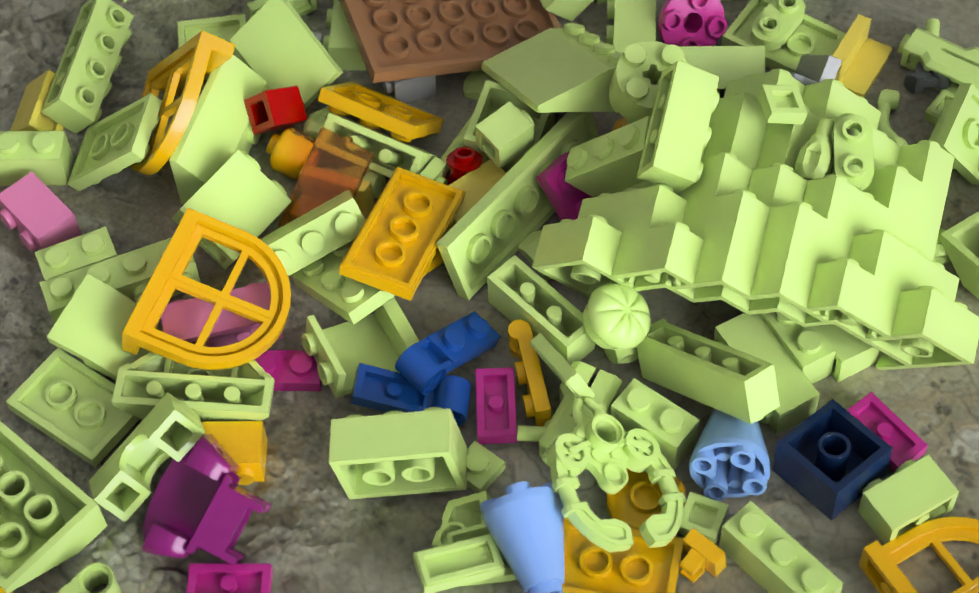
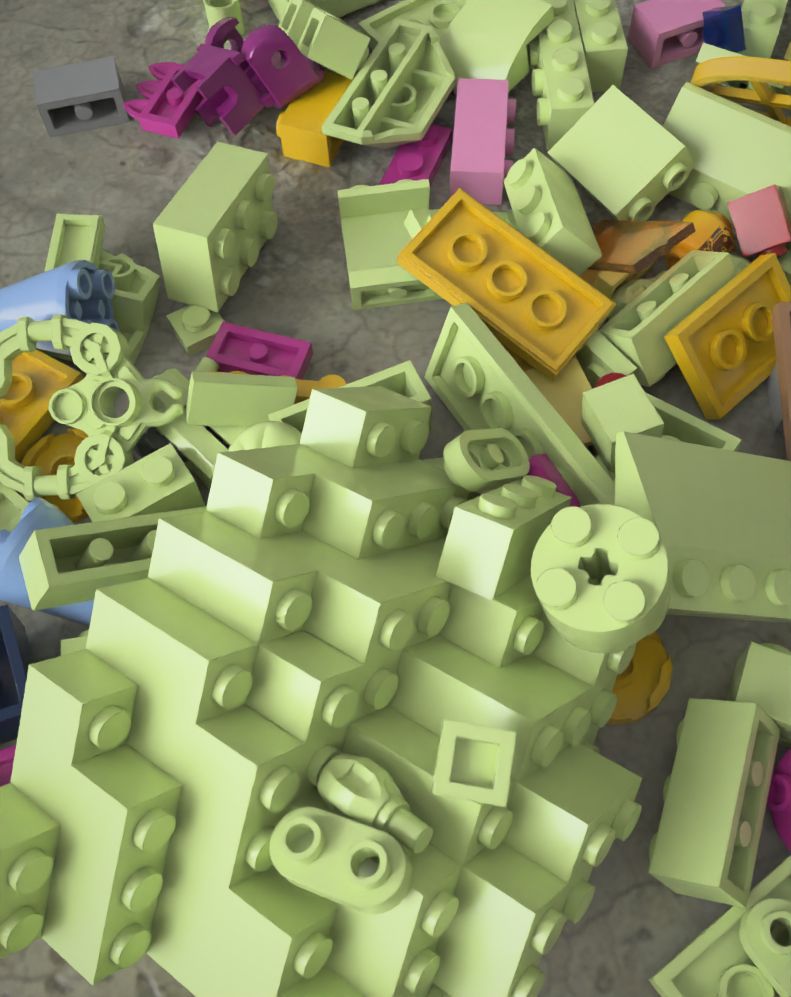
camera: 110 degrees right, 5 degrees up
yellow window [122,208,291,370] -> none
blue plate [350,363,471,426] -> none
blue plate [395,311,501,395] -> none
yellowish green brick [637,60,719,193] -> none
light grey panel [768,54,842,85] -> none
none -> yellowish green plate [443,428,530,492]
none -> clear blue plate [702,5,746,53]

